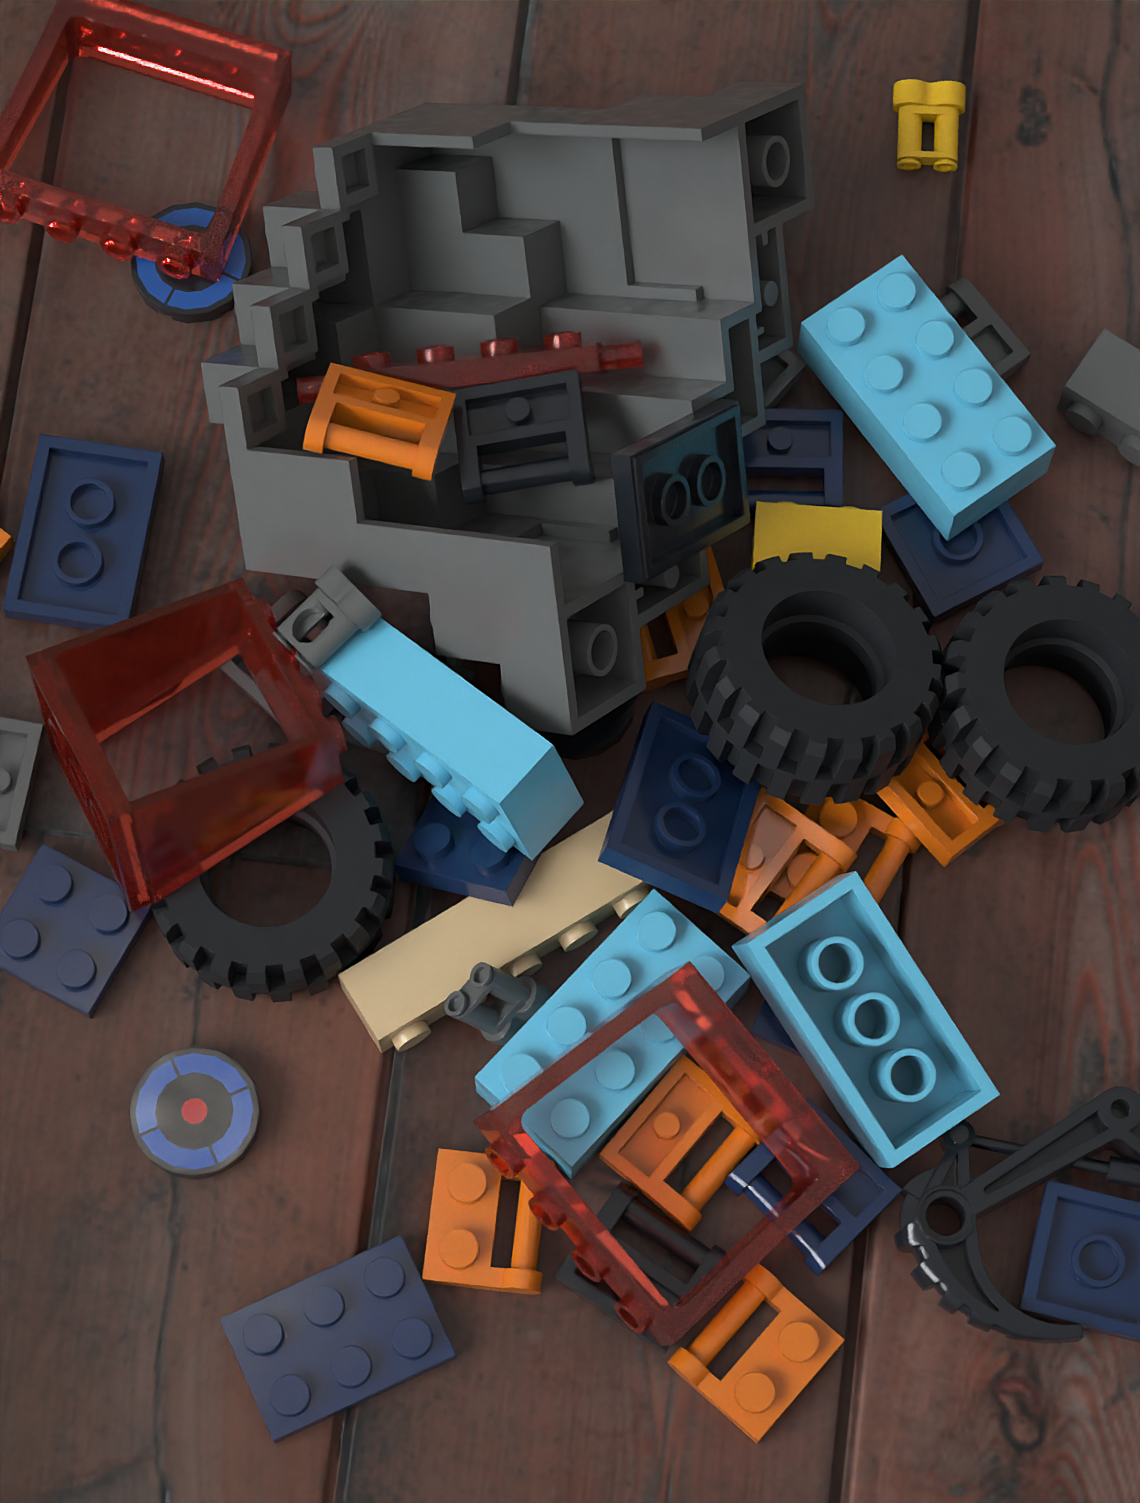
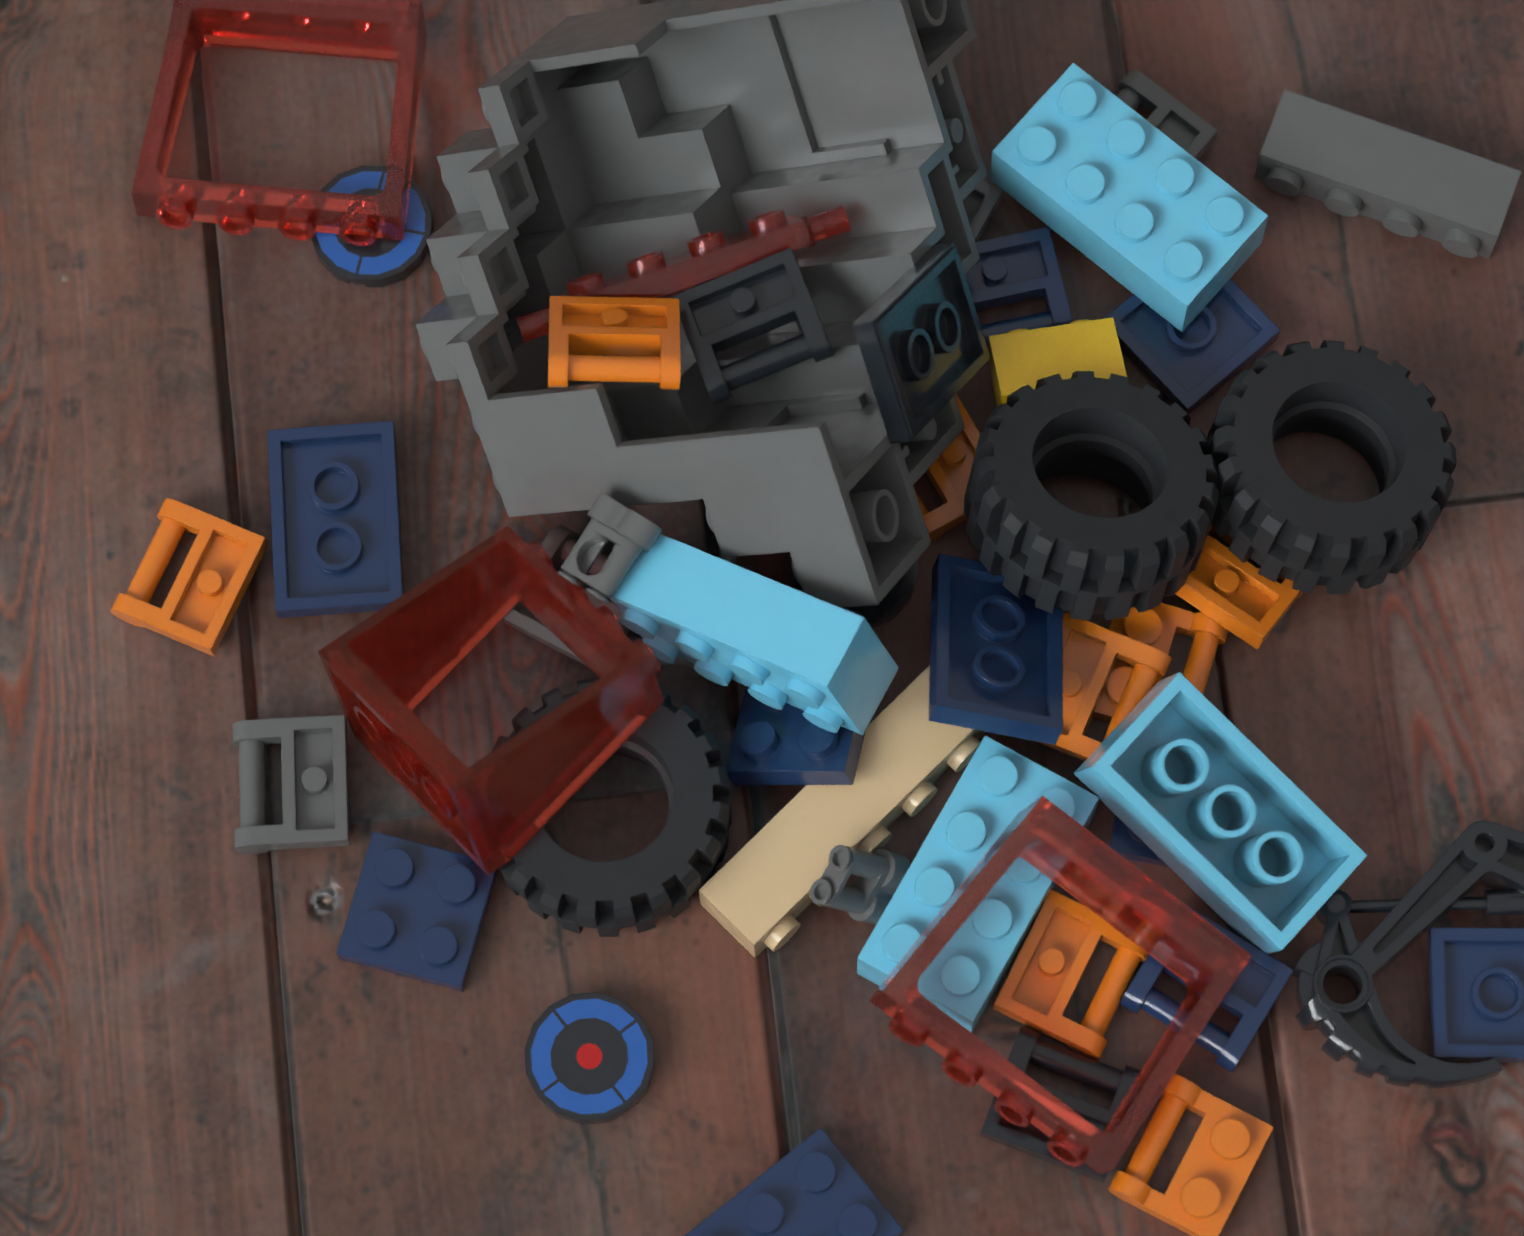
camera: 10 degrees left, 0 degrees up
orange plate [422,1148,556,1295] -> none

